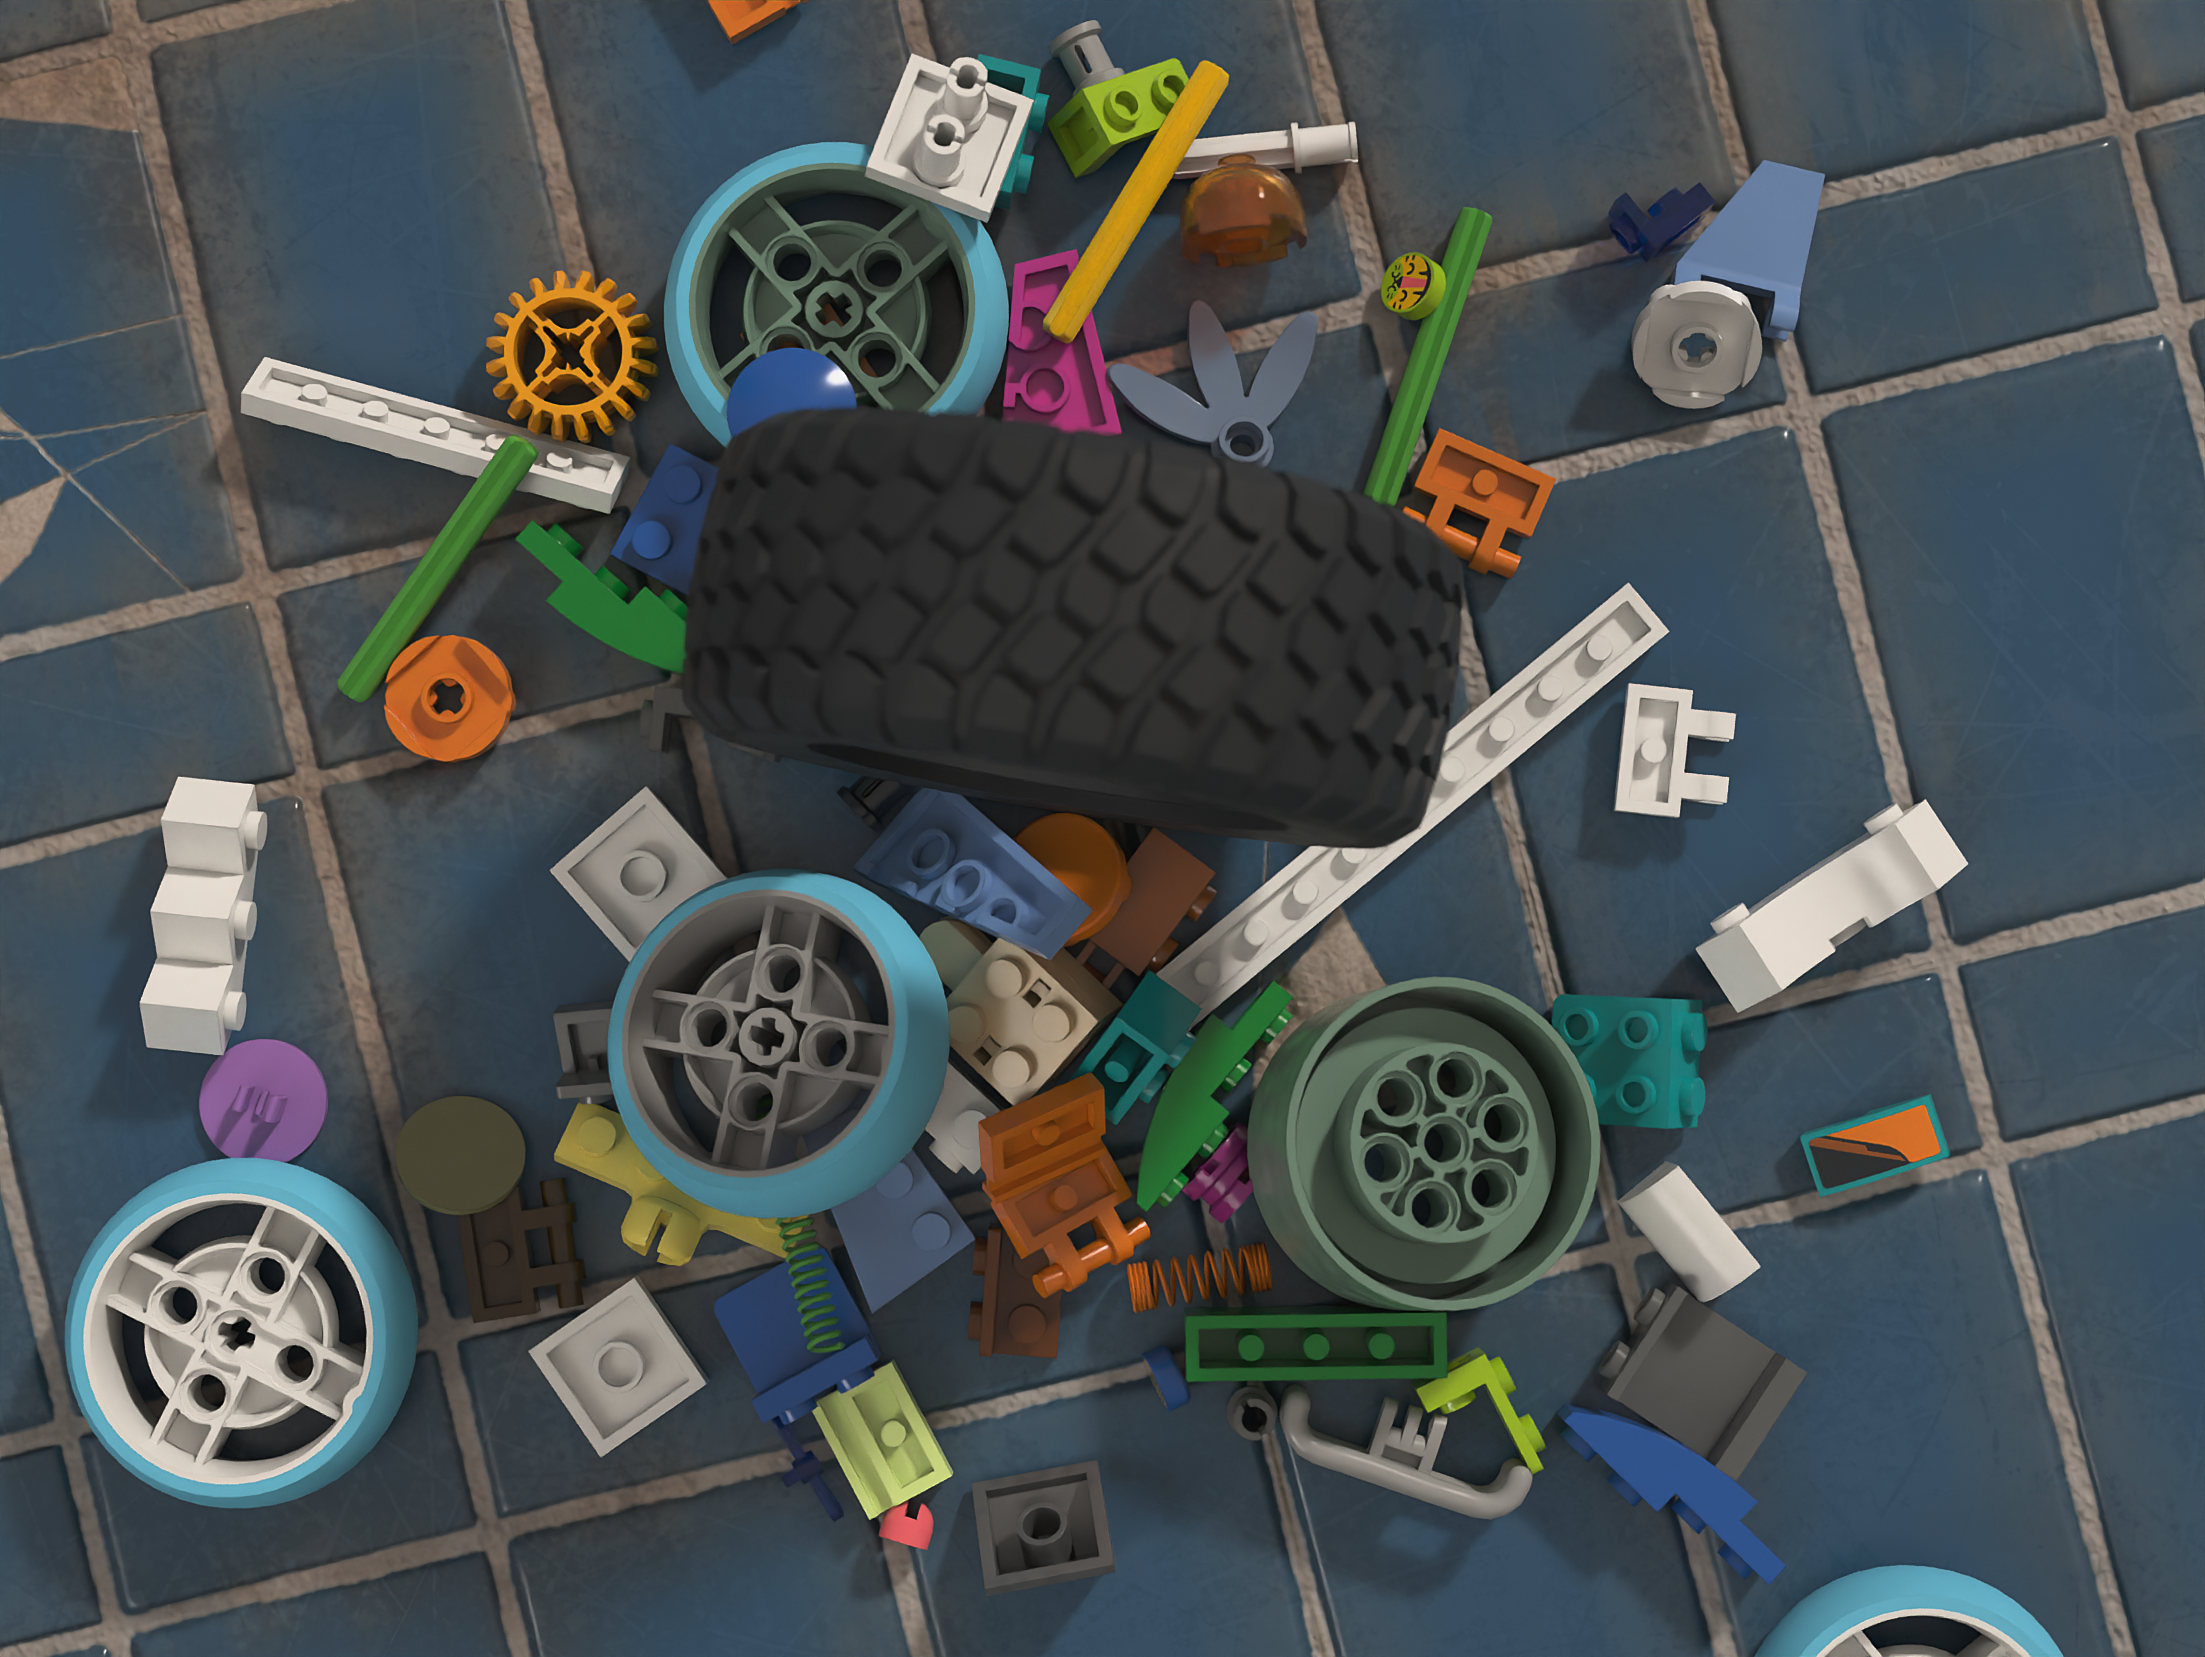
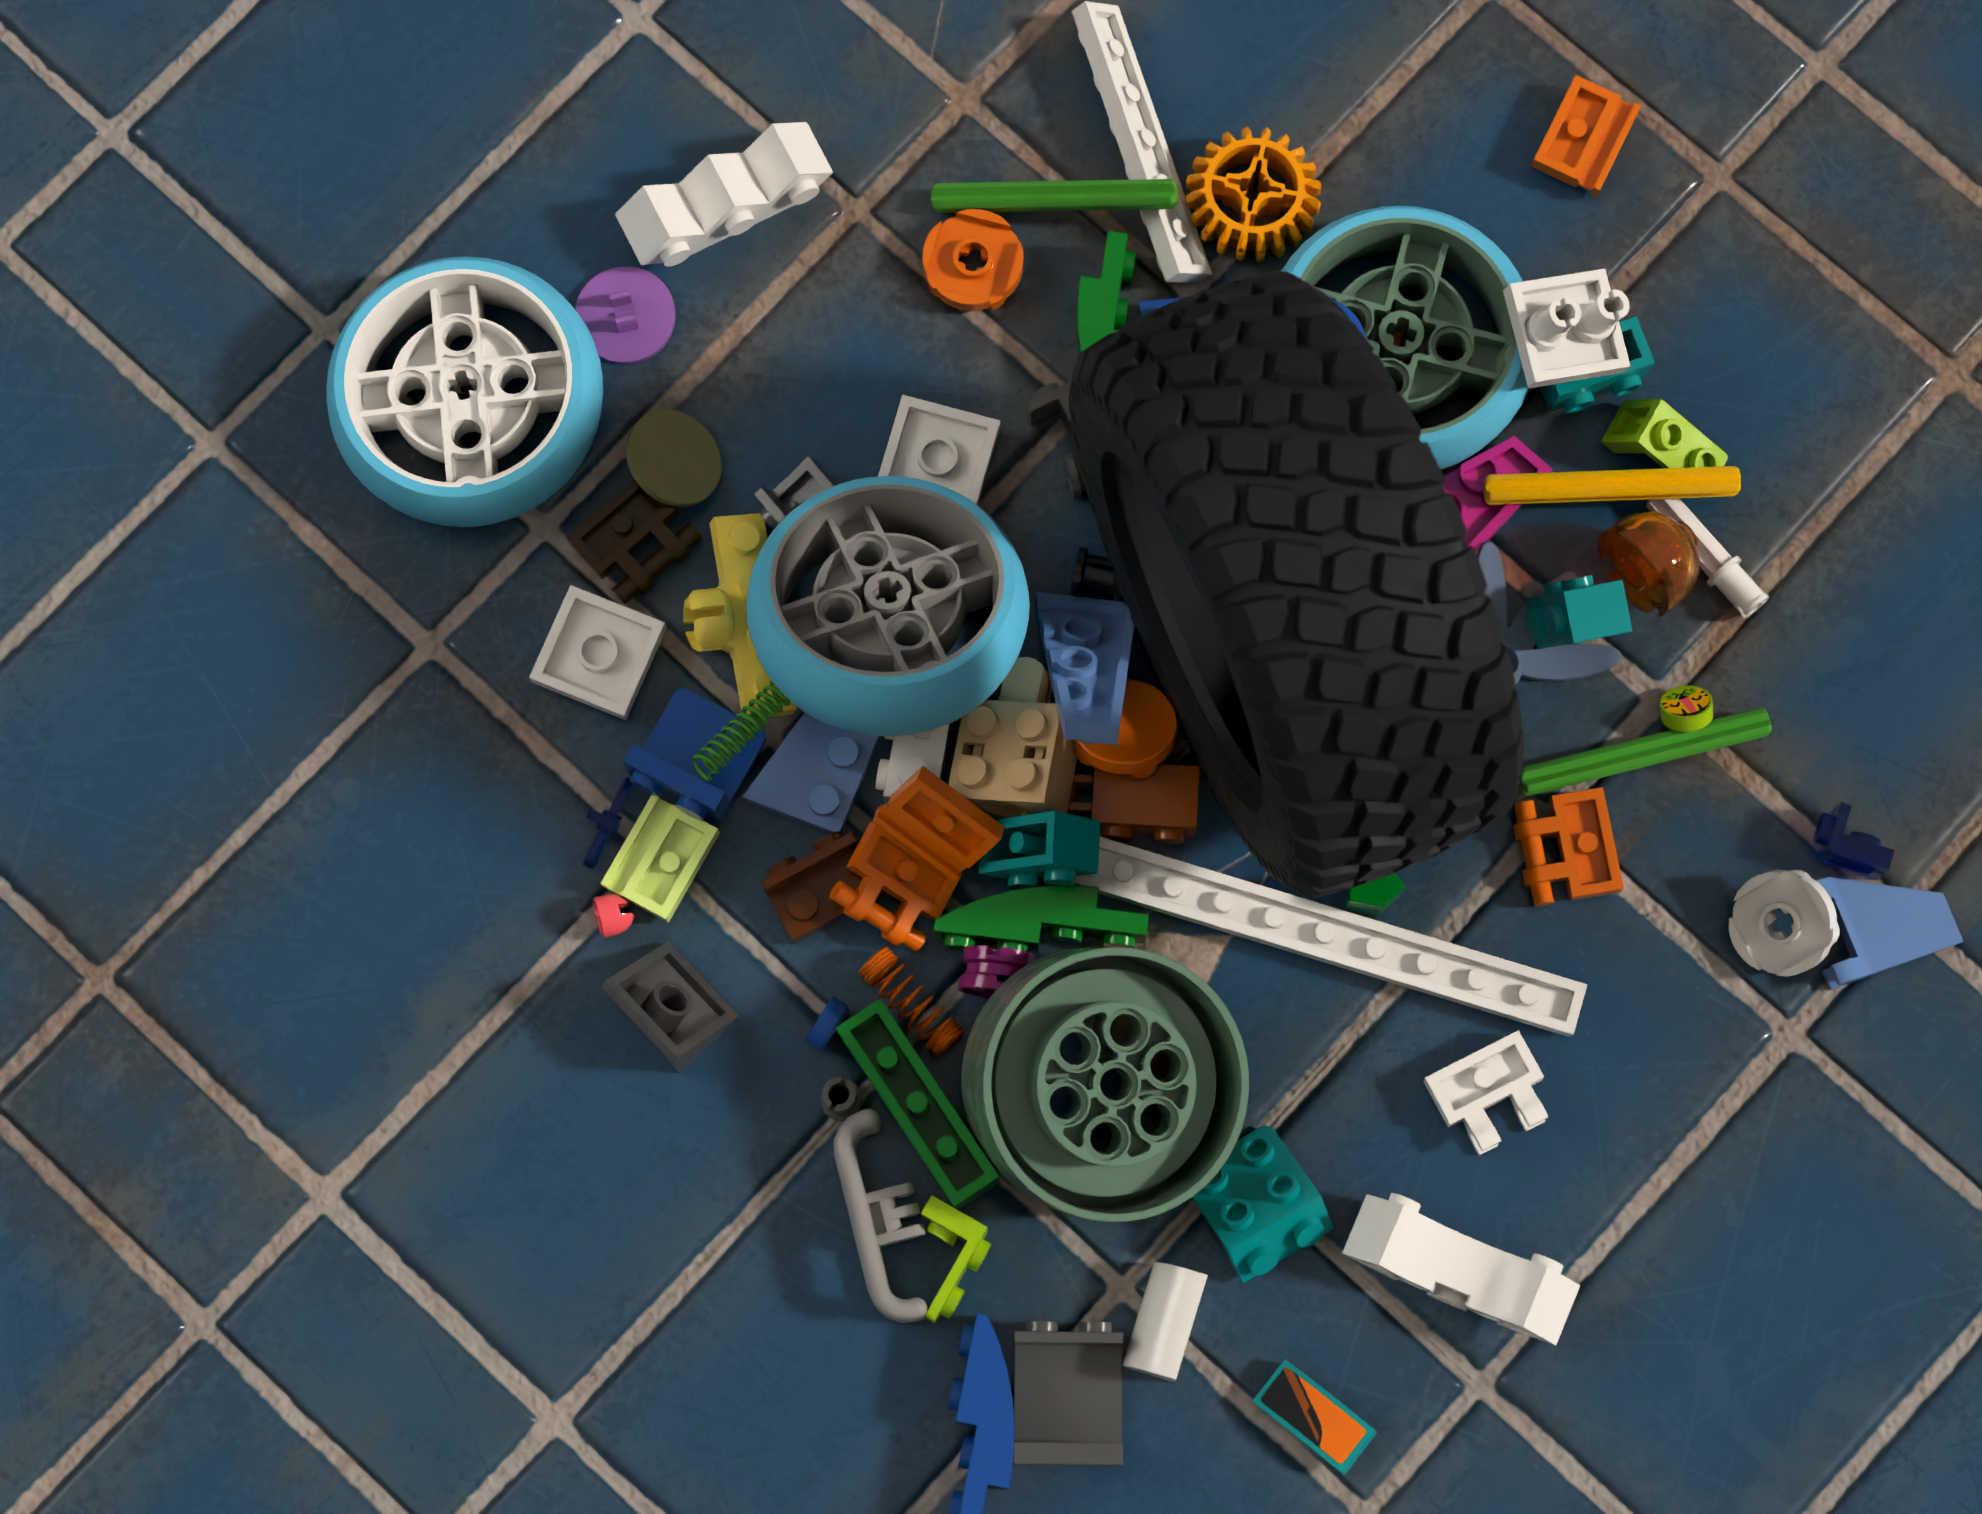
camera: 60 degrees right, 10 degrees down
light grey bush [1048,20,1125,97] -> none
none -> teal brick [1525,575,1632,649]

